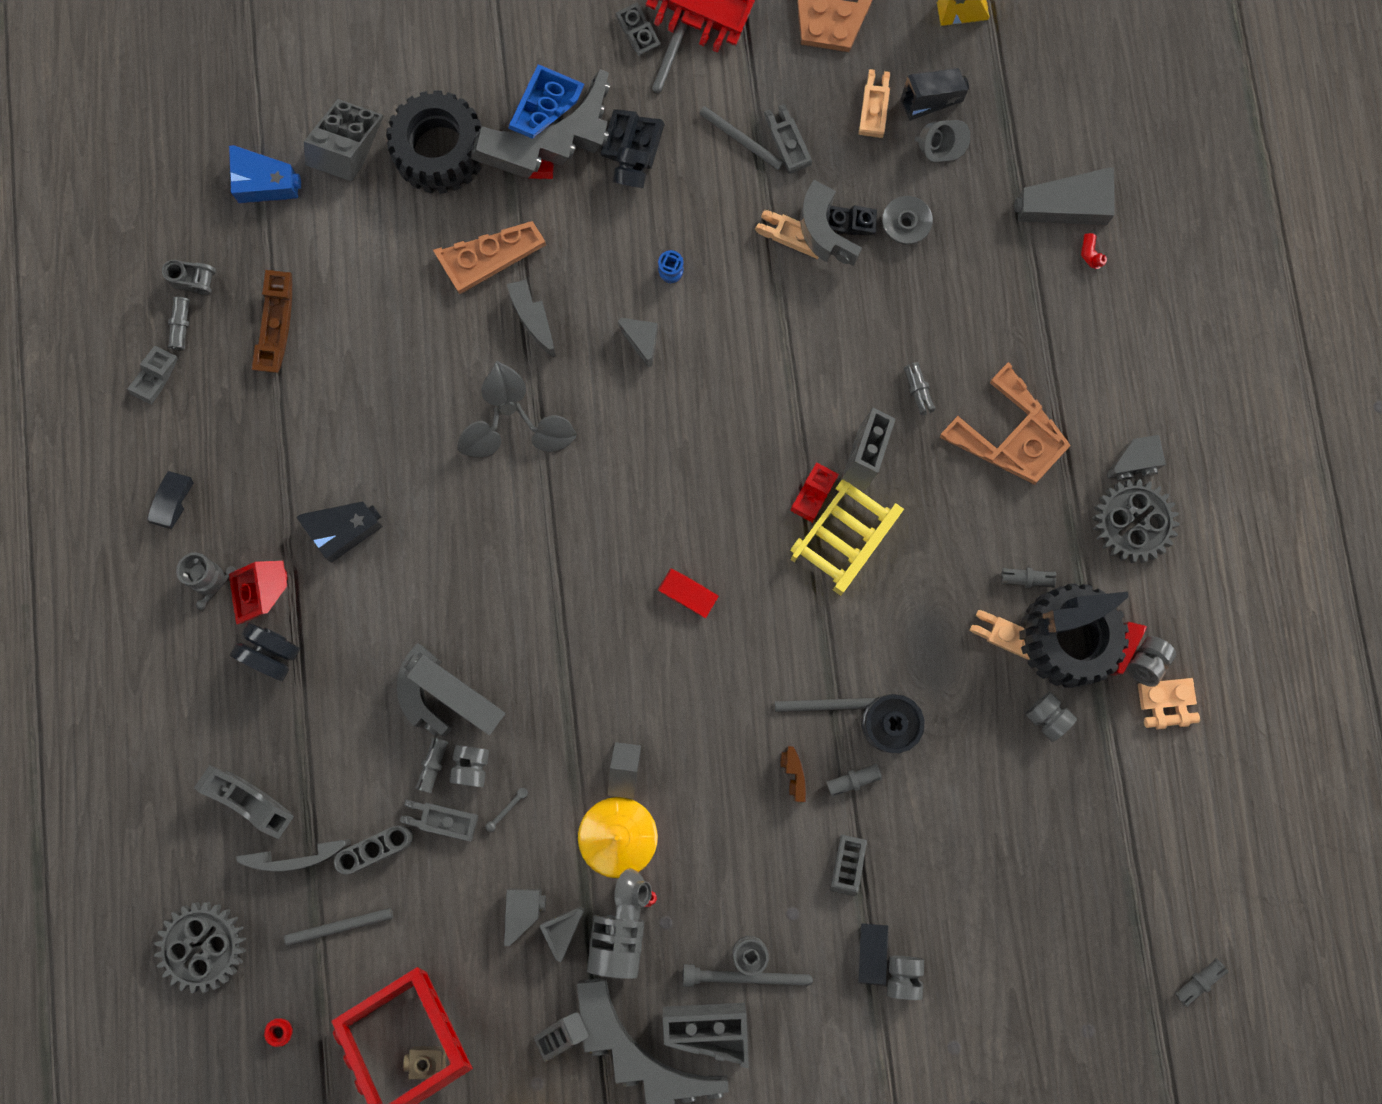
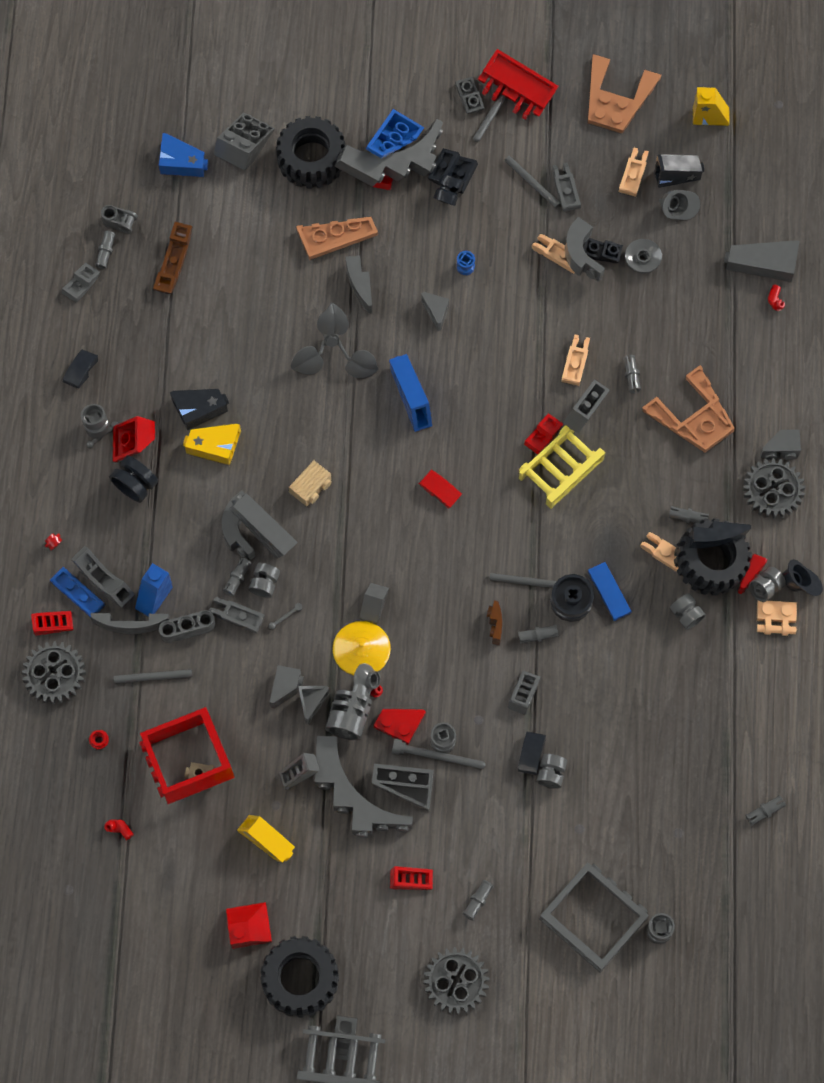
camera: 10 degrees right, 10 degrees down
none -> red slope [31,611,74,636]
none -> red plate [45,533,63,551]
none -> blue tile [50,567,105,618]
none -> blue slope [135,563,173,617]
none -> yellow slope [183,424,241,465]
none -> tan brick [289,460,332,506]
none -> red wing [374,709,426,745]
none -> blue slope [389,354,432,432]
none -> light nougat hinge [561,335,590,386]
none -> blue tile [588,562,631,621]
none -> black piece [782,559,823,596]

